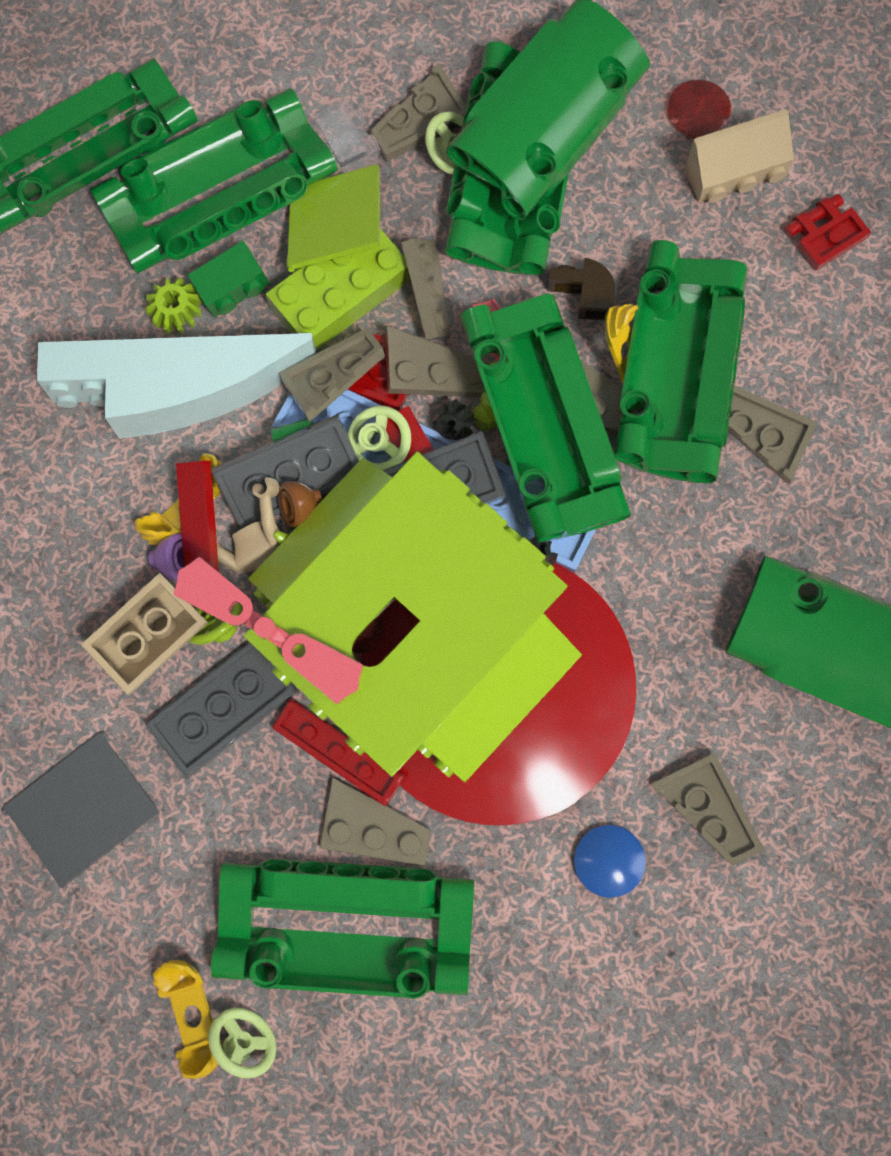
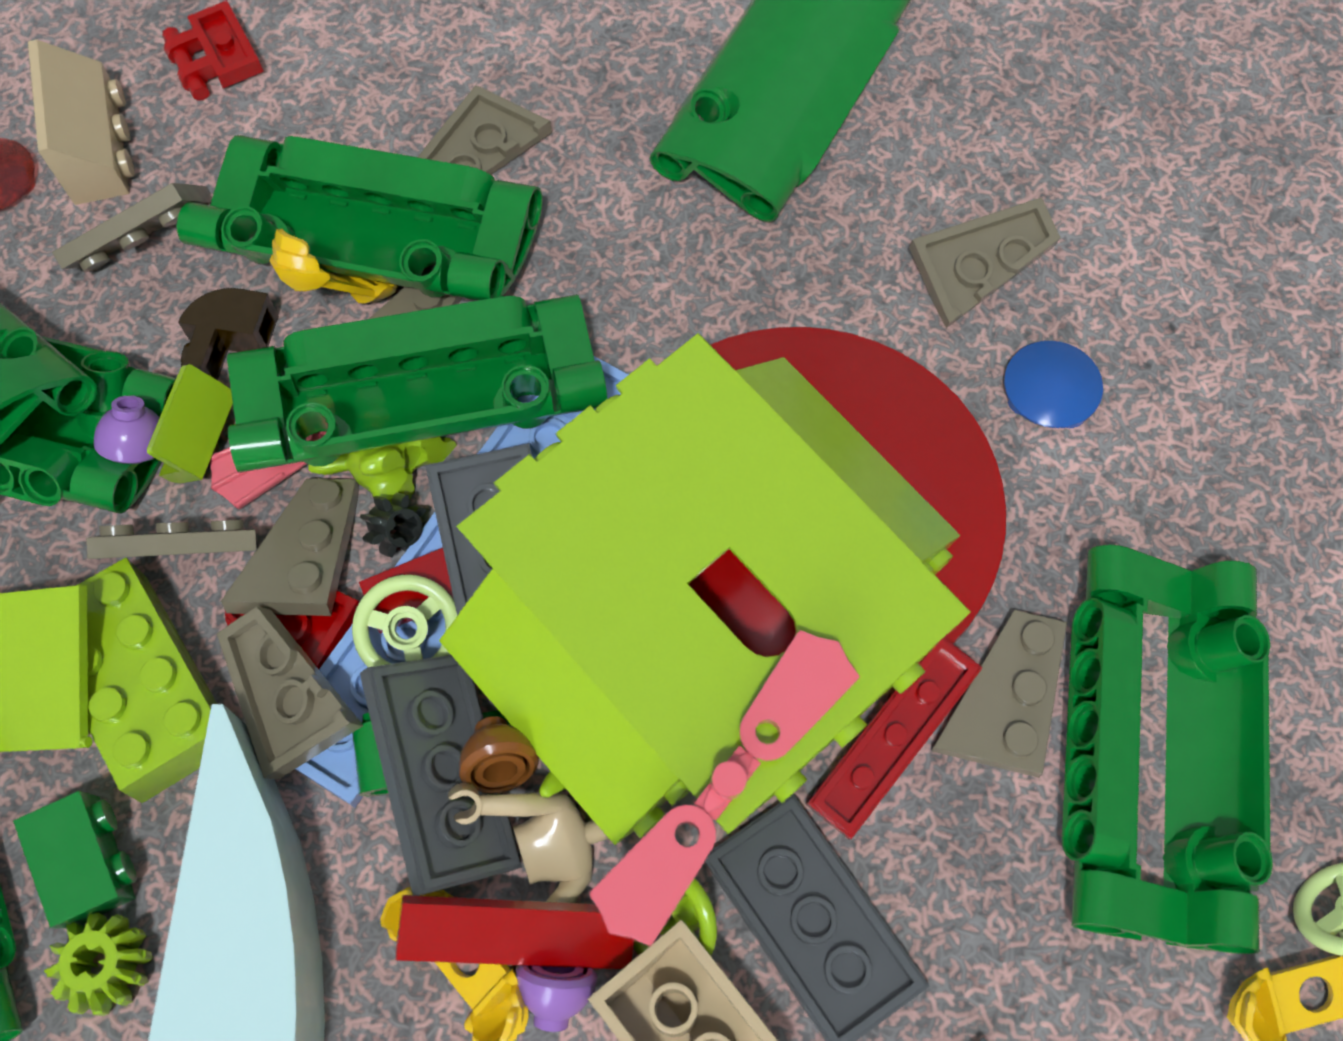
camera: 85 degrees left, 10 degrees down
none -> dark tan wing [52,183,212,273]
none -> medium lavender brick [94,396,160,464]
none -> lime panel [147,364,233,484]

